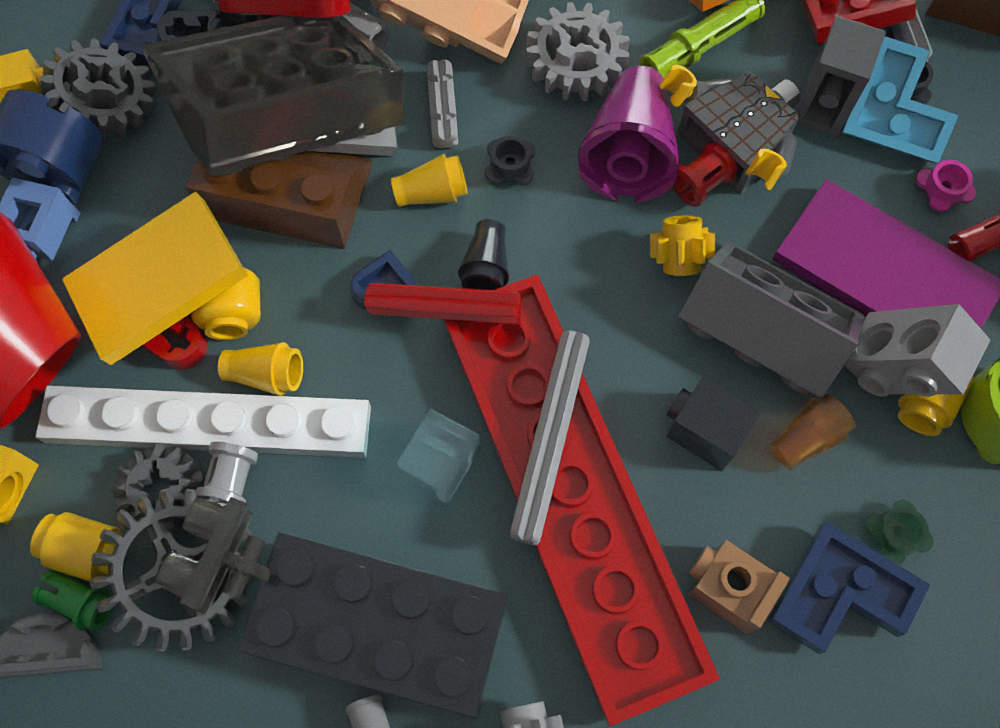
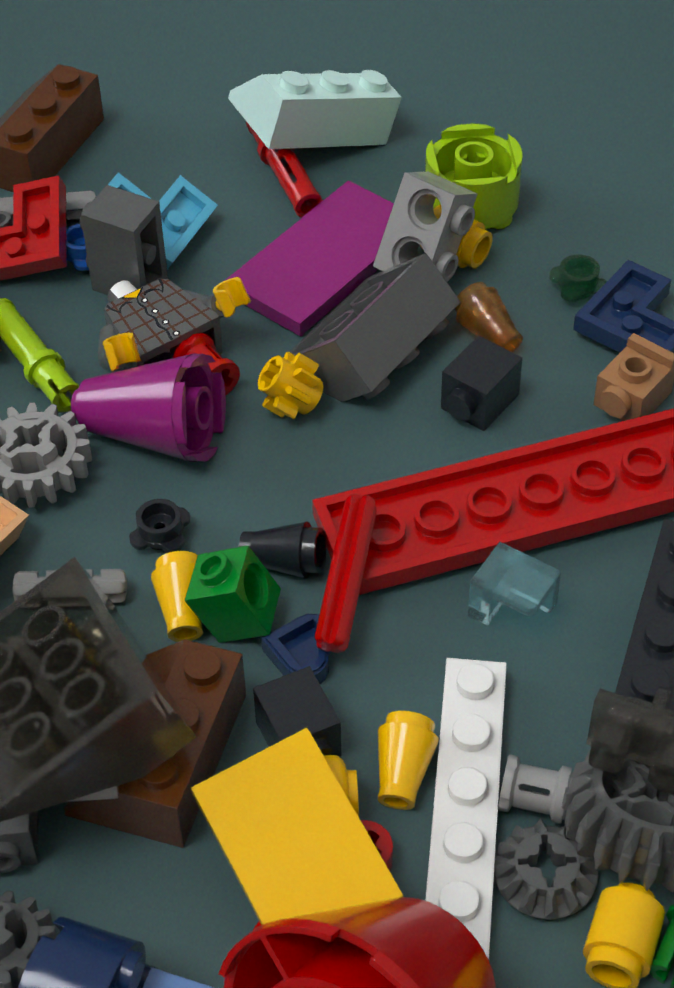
camera: 85 degrees left, 20 degrees down
light grey axle [510,330,590,545] -> none
dark pink plate [916,160,976,212] -> none
none -> green brick [185,545,281,643]
none -> black brick [253,666,342,757]

